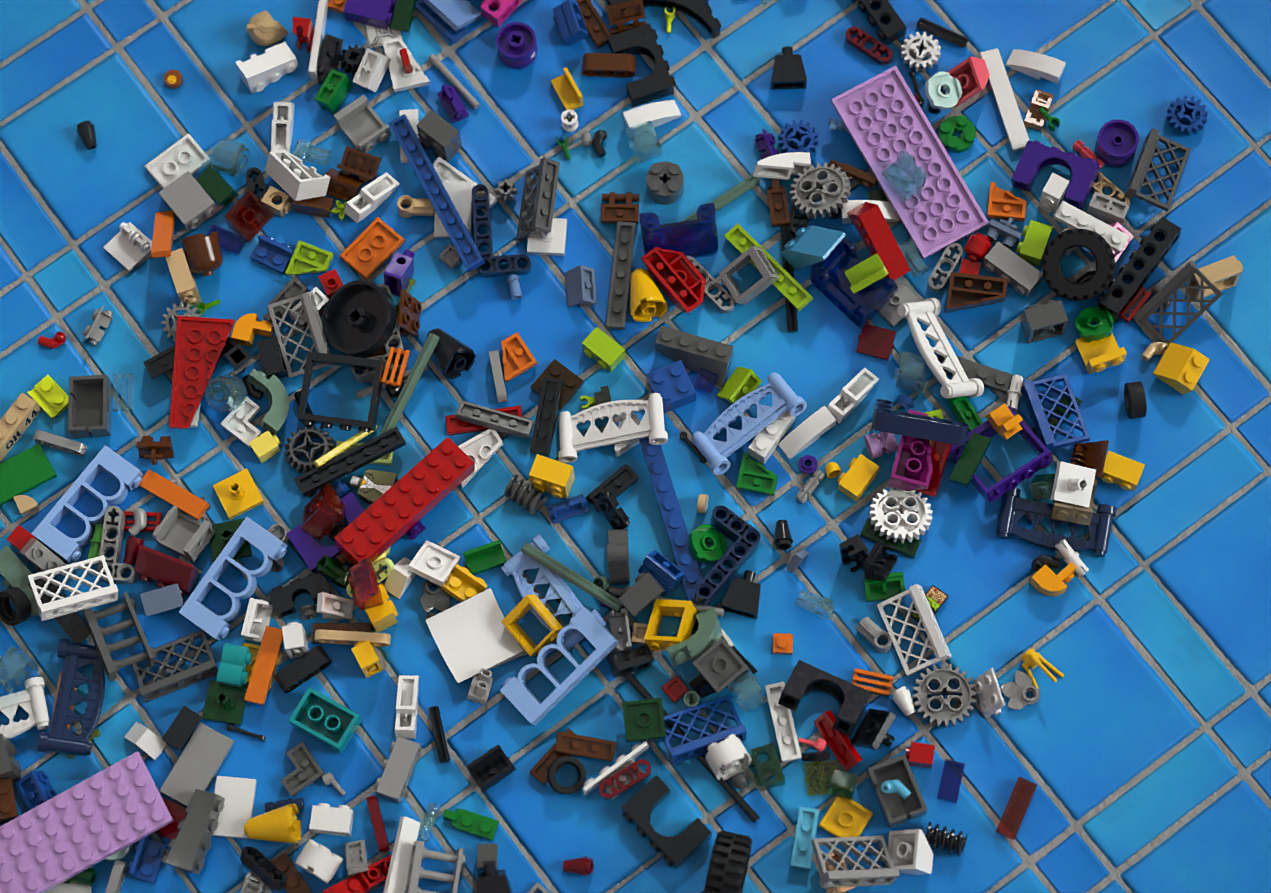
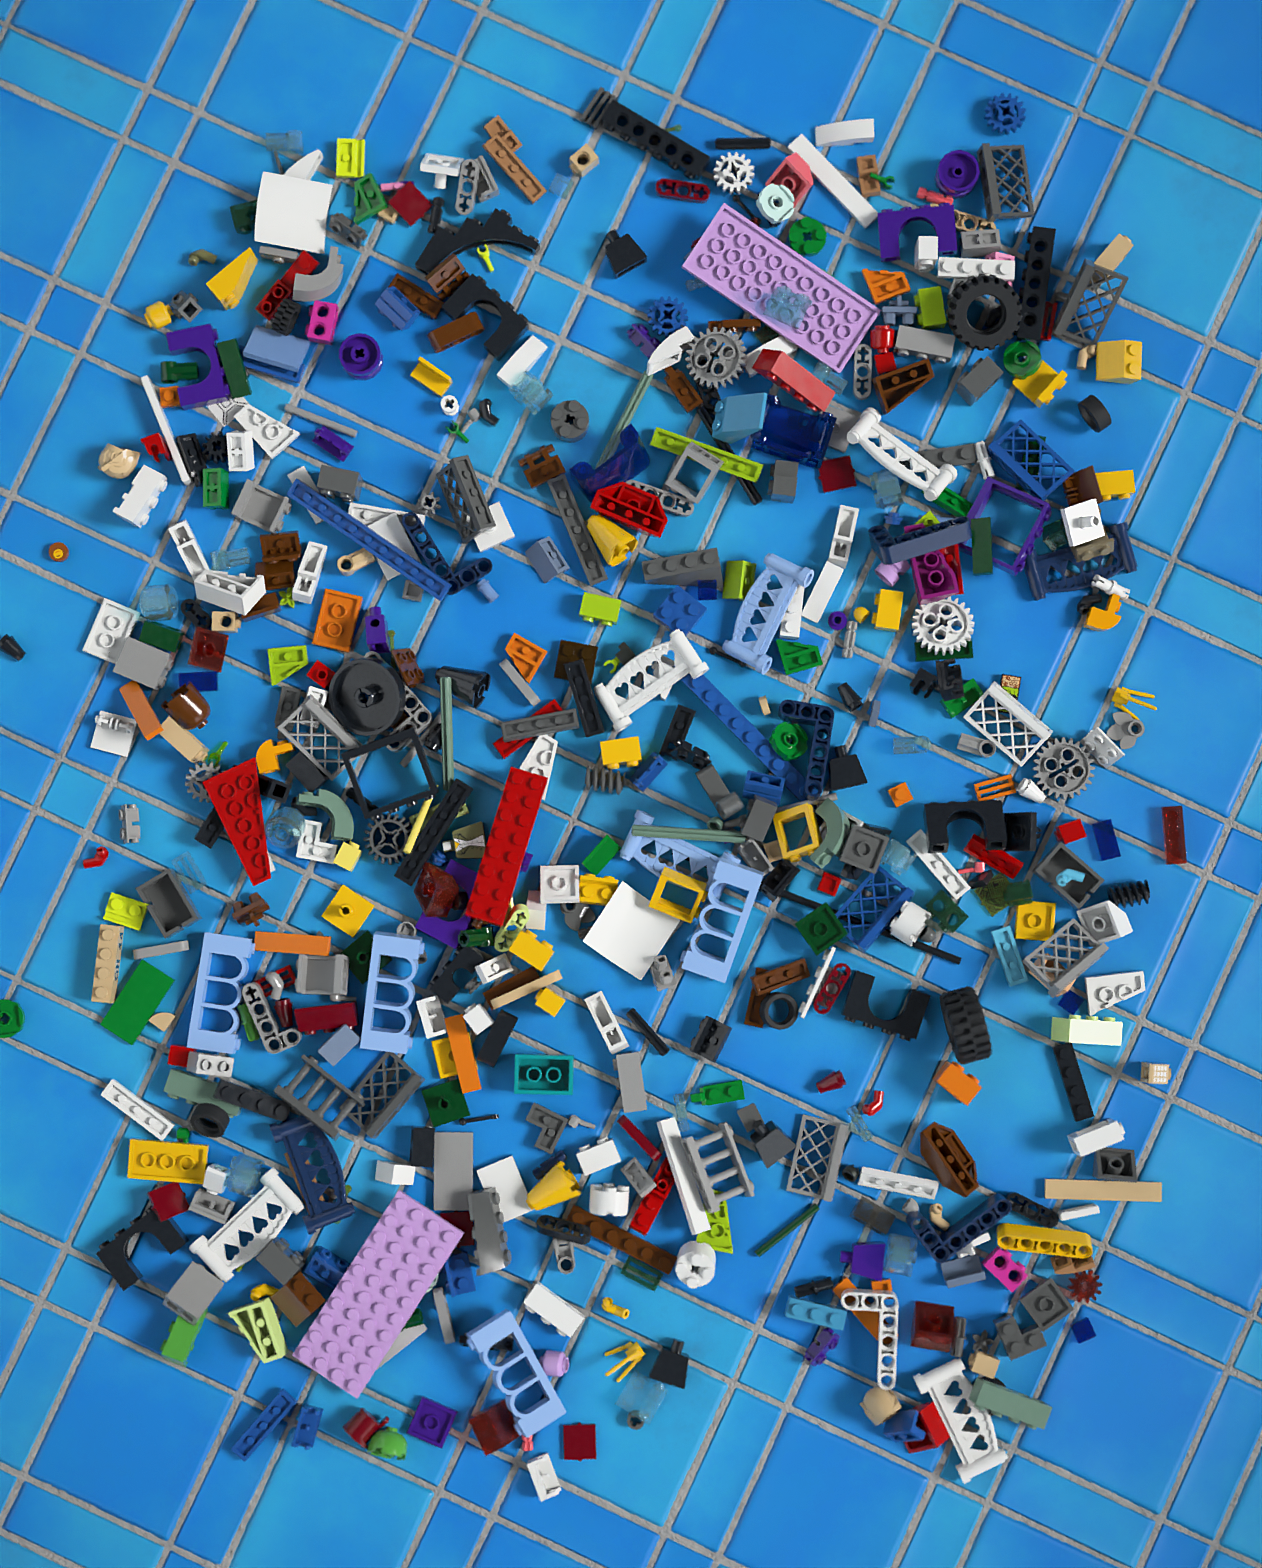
camera: 30 degrees left, 15 degrees up
white fence [28,555,118,621] -> none
teal brick [216,643,252,688] -> none
blue bracket [250,234,293,275] -> none
clear red slope [347,557,384,611] -> none
orange tile [381,347,410,387] -> none
red tile [399,48,412,74] -> none
sand green hinge [683,691,699,707] -> none
lime panel [845,254,888,294] -> none
light orange brick [985,403,1023,440] -> none
none -> dark grey brick [767,460,799,503]

